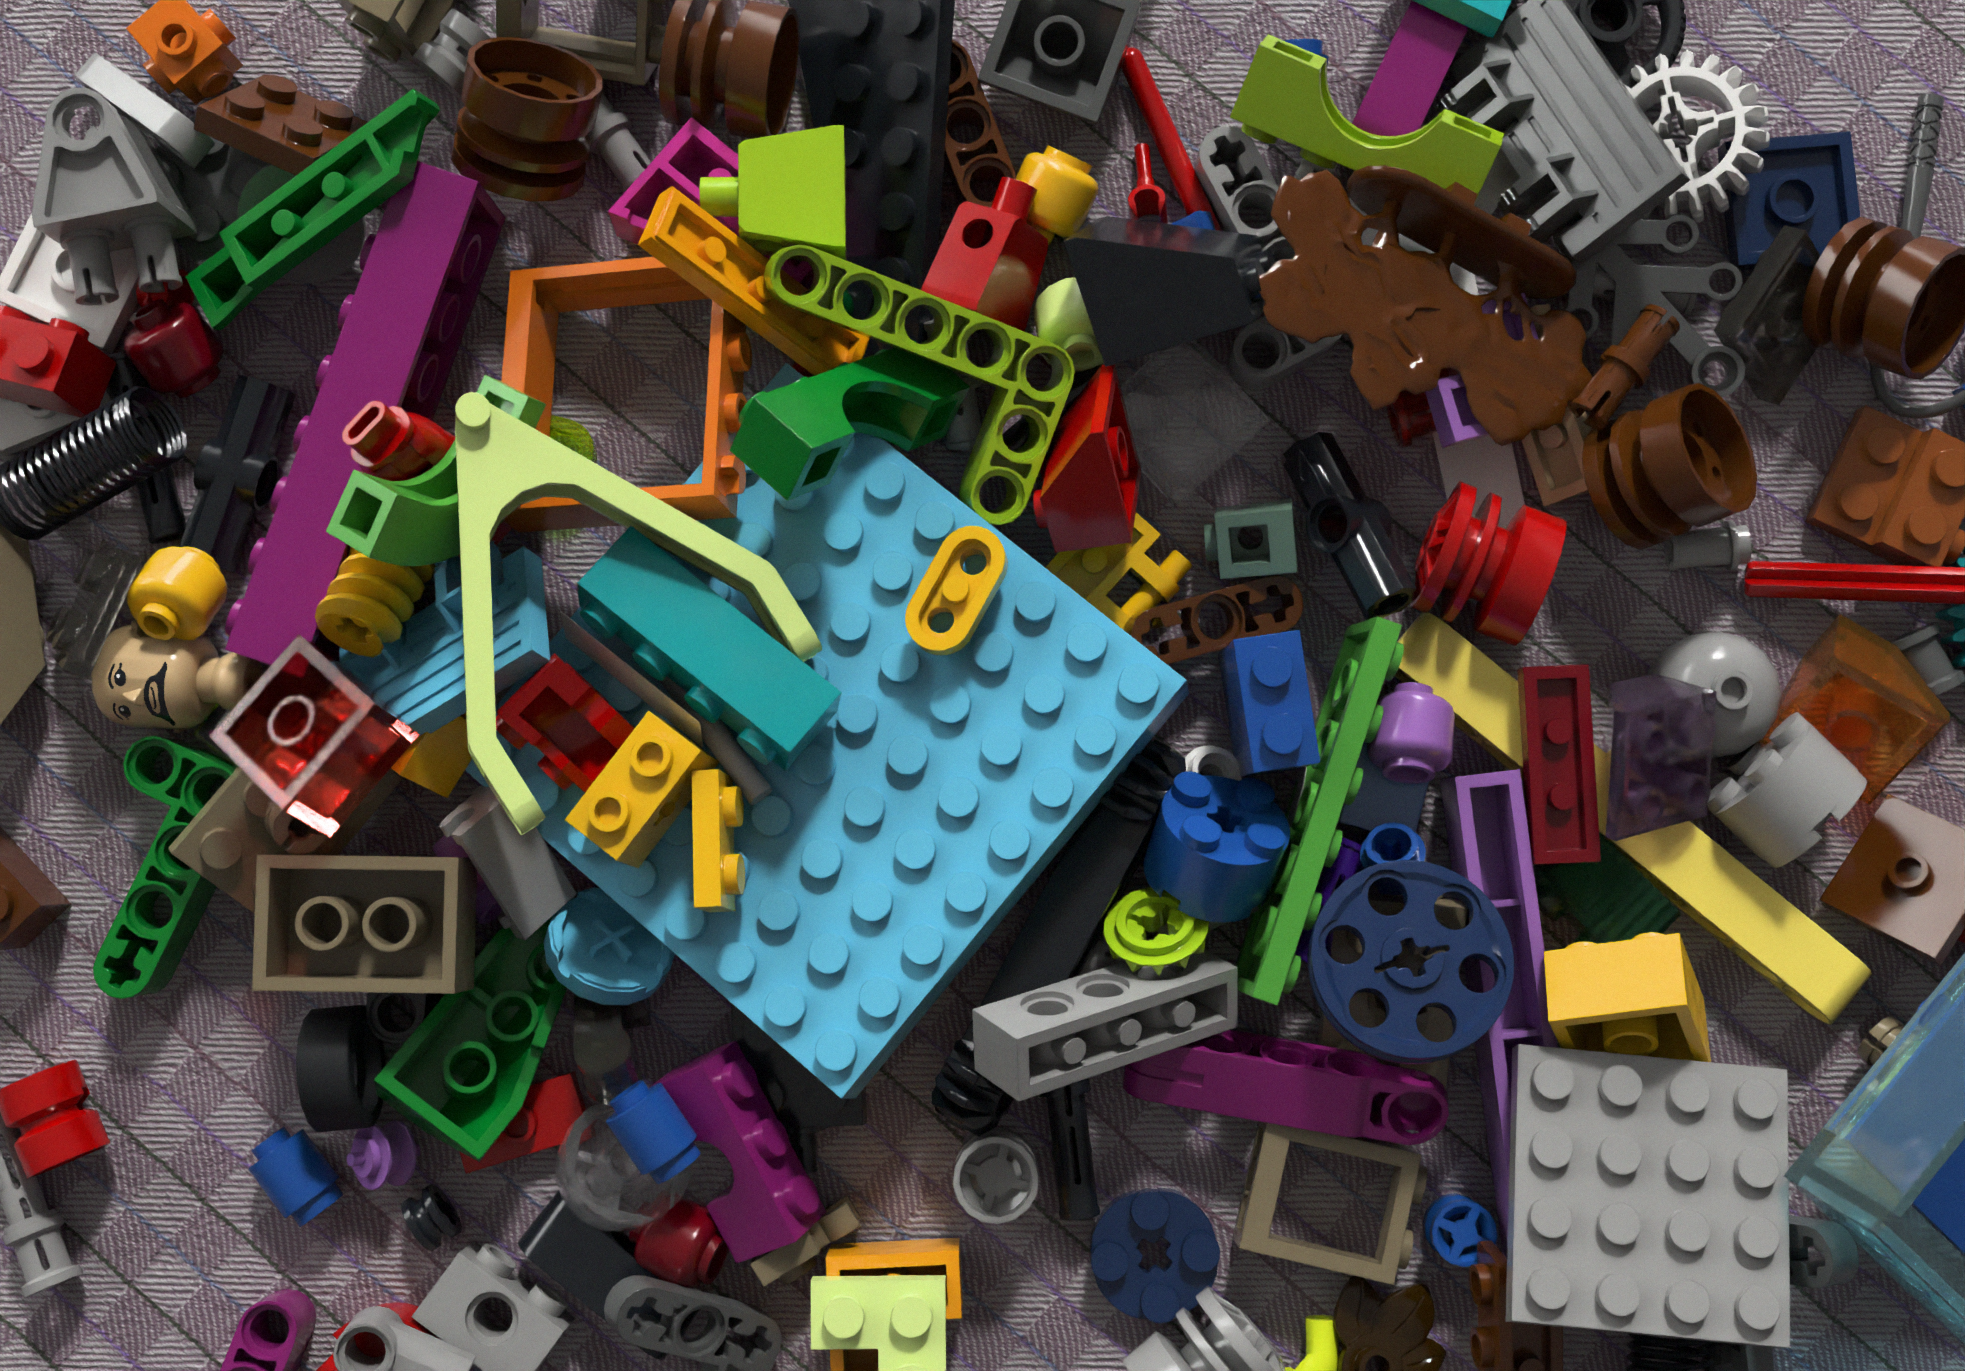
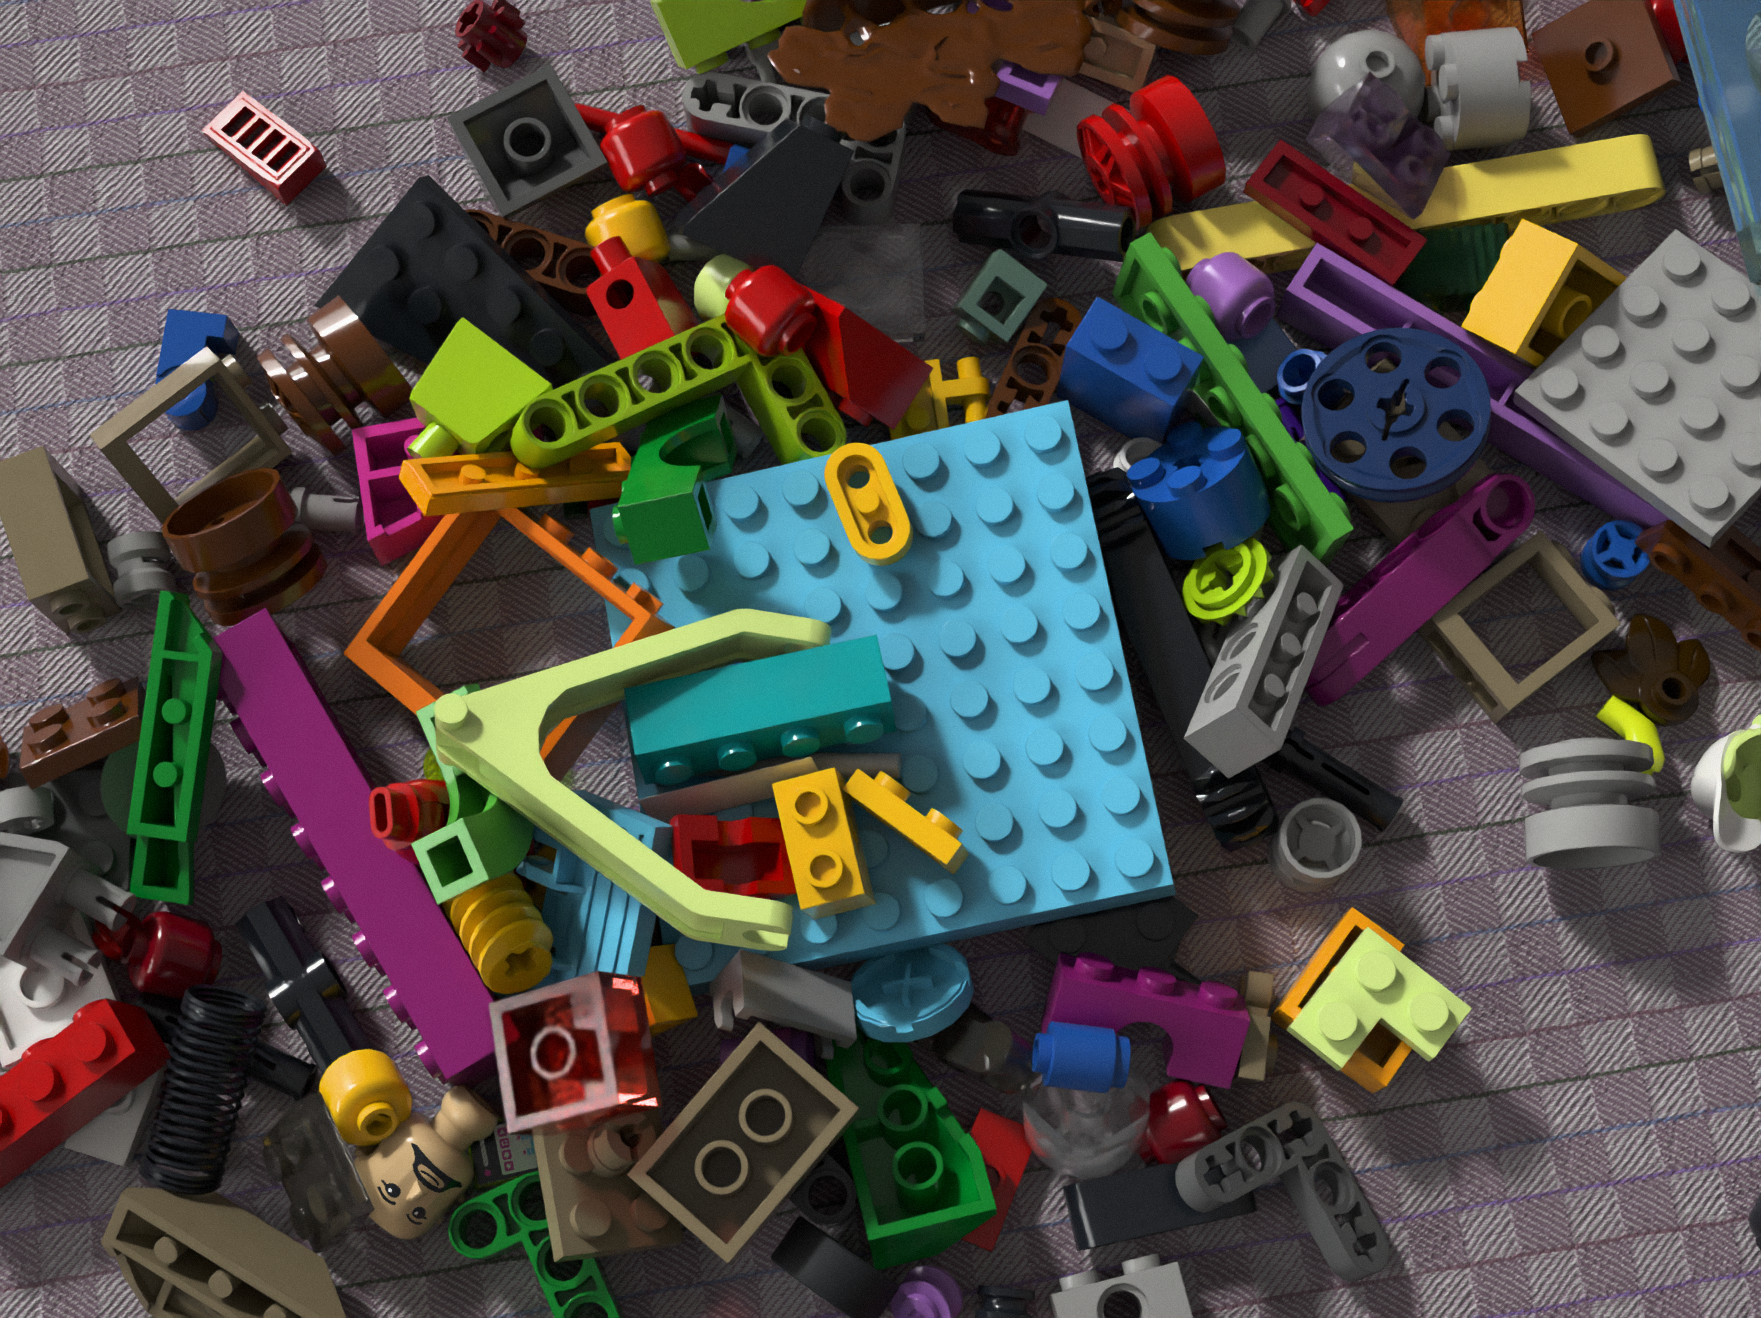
camera: 55 degrees left, 10 degrees down
dark blue plate [1090,1187,1220,1323] -> none
none -> red head [600,105,687,198]
none -> red head [725,265,817,357]

